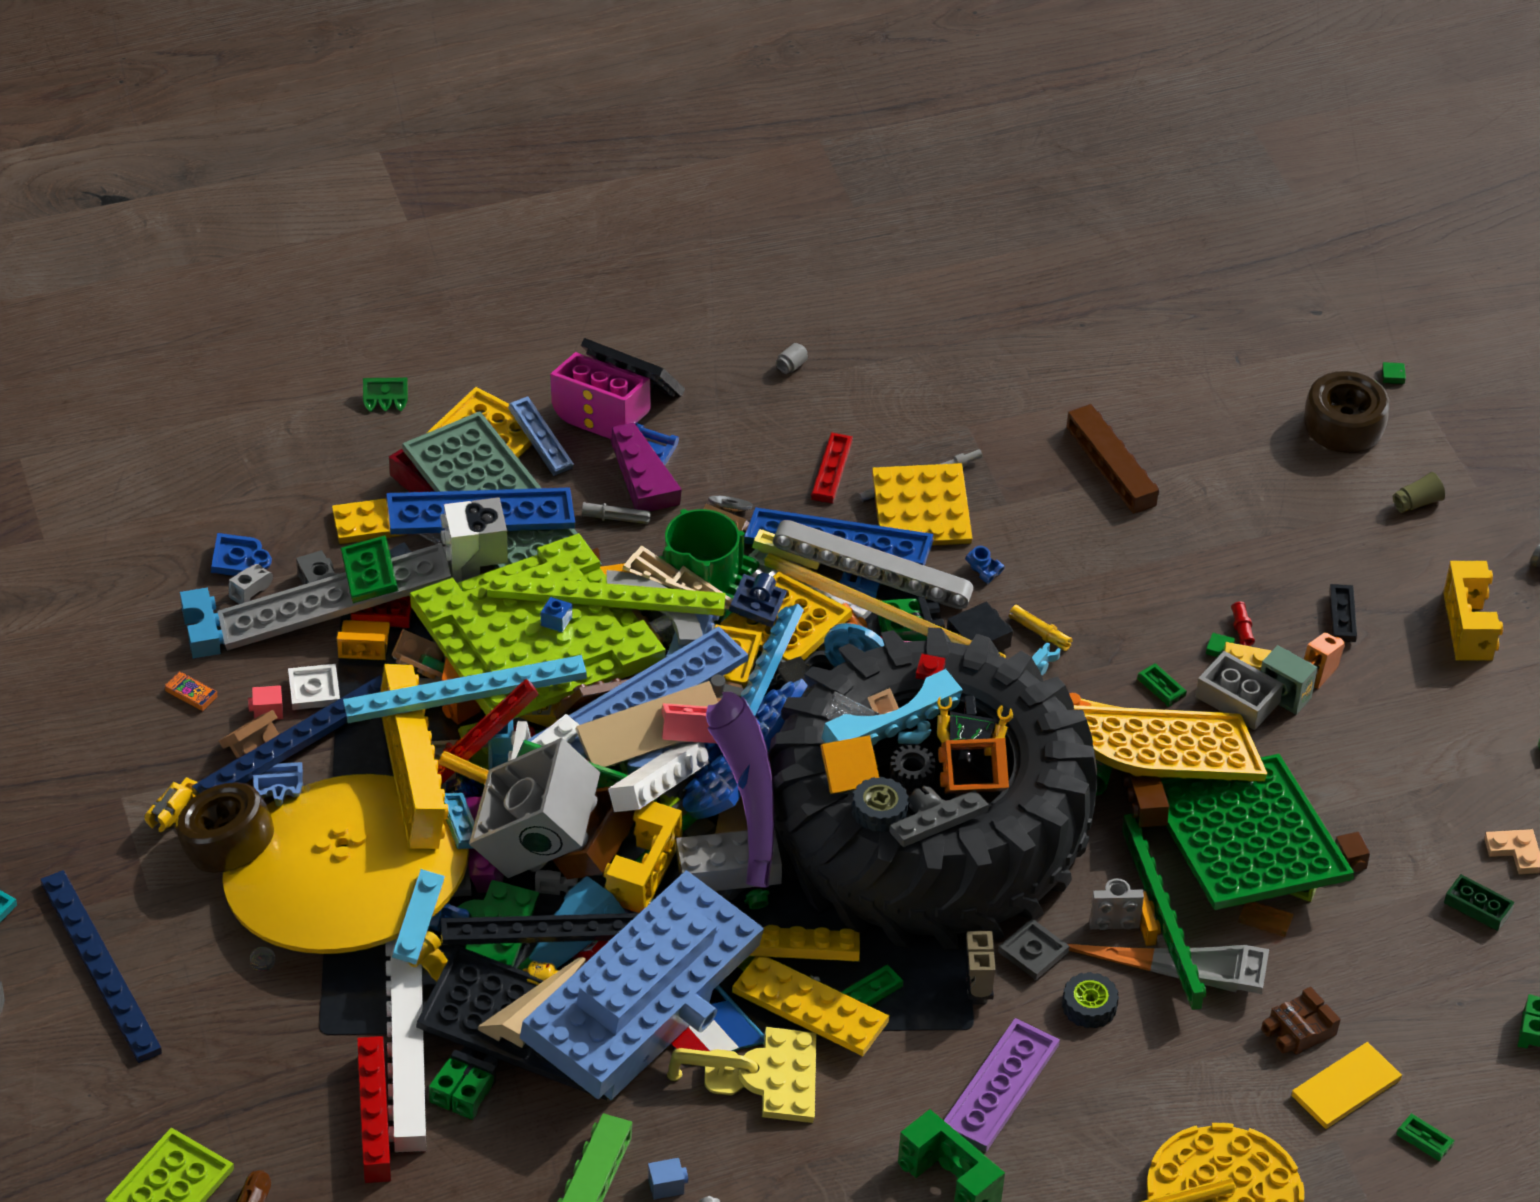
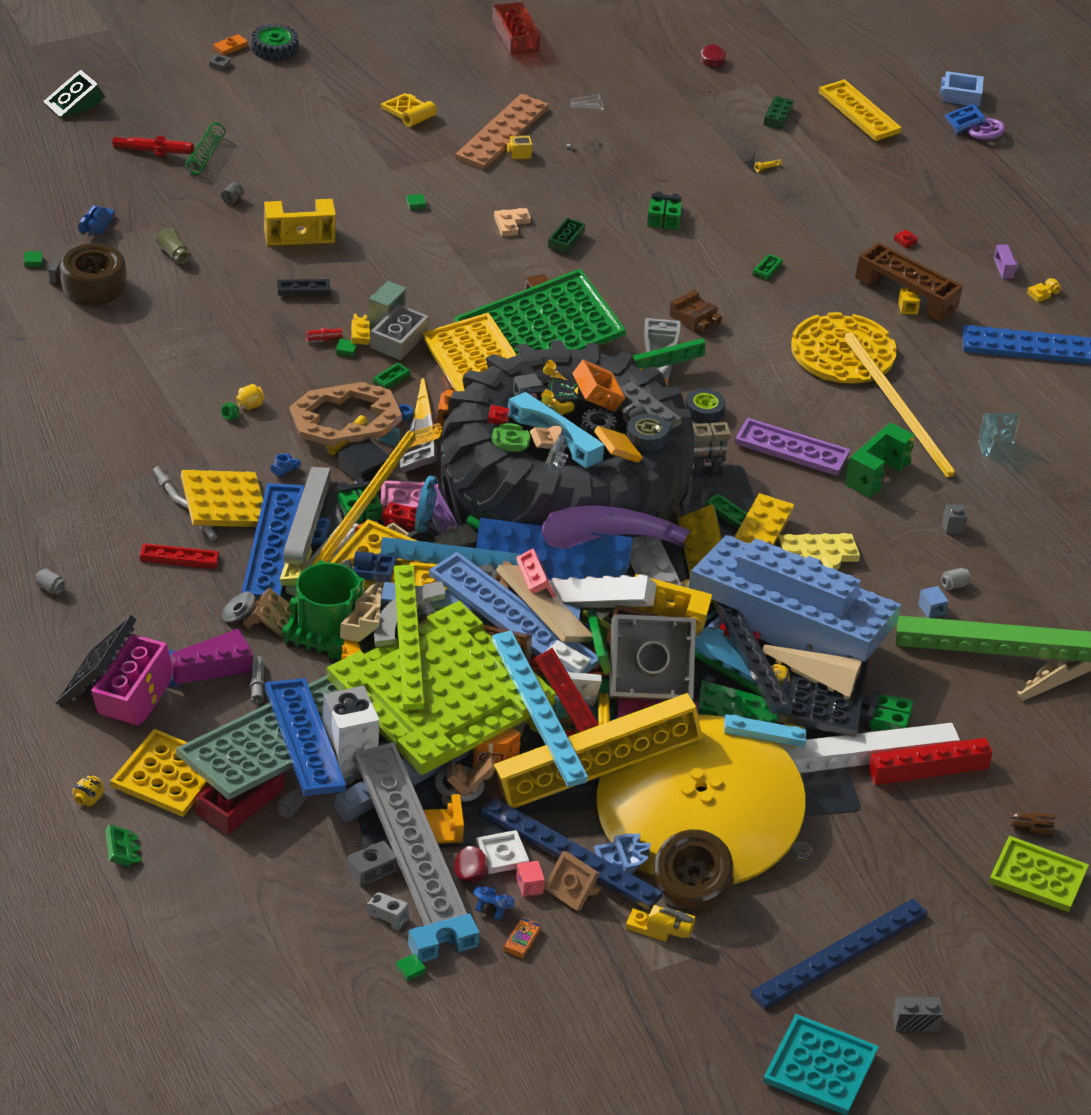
camera: 100 degrees left, 5 degrees down
blue plate [211,533,272,576] -> none
yellow plate [332,498,407,544] -> none
green tile [341,535,399,604] -> none
green tile [418,653,445,673] -> none
medium blue tile [508,397,574,476] -> none
blue plate [540,597,572,633] -> none
reddish brown brick [1066,404,1159,514] -> none
yellow tile [1291,1042,1402,1129] -> none
orange torso [1304,633,1345,689] -> none
none -> yellow head [72,776,104,807]
none -> blue plate [78,205,115,237]
none -> green plate [221,402,239,420]
none -> yellow head [236,384,264,410]
none -> medium nougat plate [289,382,402,446]
none -> green tile [395,954,426,981]
none -> blue tile [398,404,413,421]
none -> dark red piece [454,846,489,883]
none -> blue plate [473,886,515,920]
none -> bright green tile [492,423,531,452]
none -> dark grey brick [513,373,543,396]

